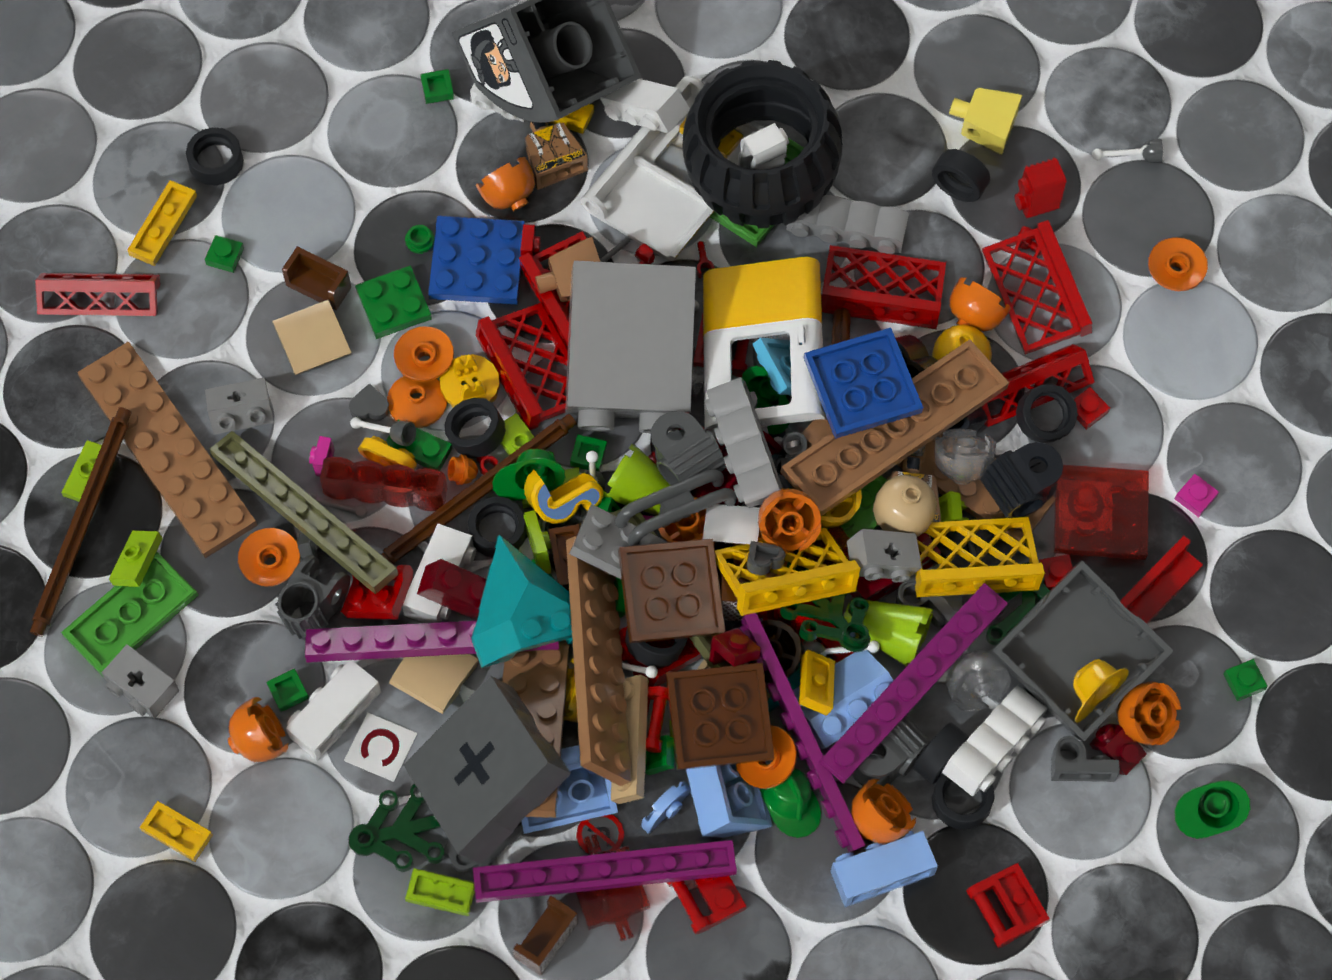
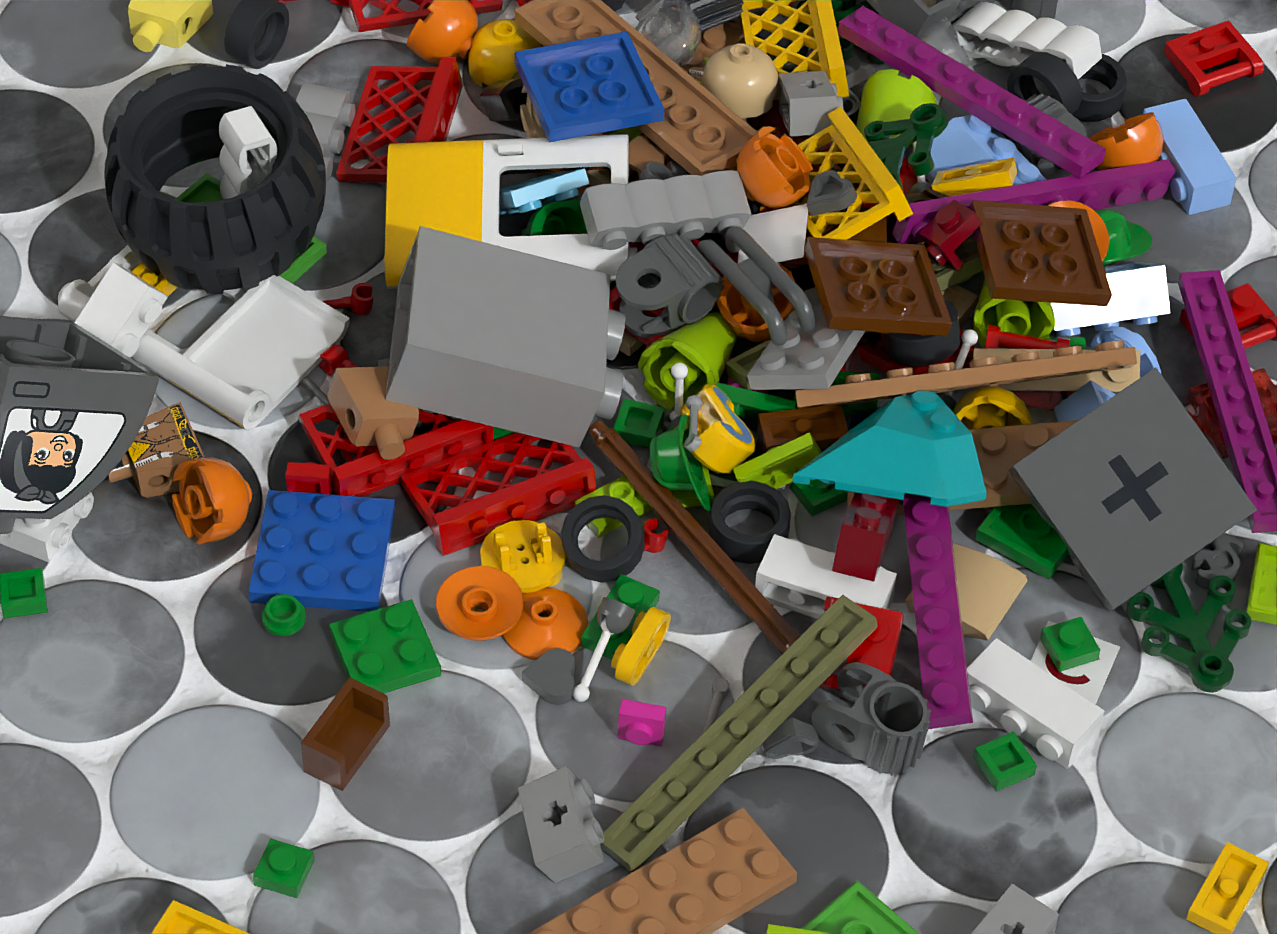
camera: 90 degrees left, 15 degrees down
black tyre [186,127,244,186] -> none
orange cylinder [228,697,288,762] -> none
orange dish [238,528,300,586] -> none
tan slope [272,300,351,376] -> none
clear red brick [320,457,448,511] -> none
orange plate [447,454,478,485] -> none
none -> light grey hinge [684,395,703,452]
none -> green plate [1040,617,1100,672]

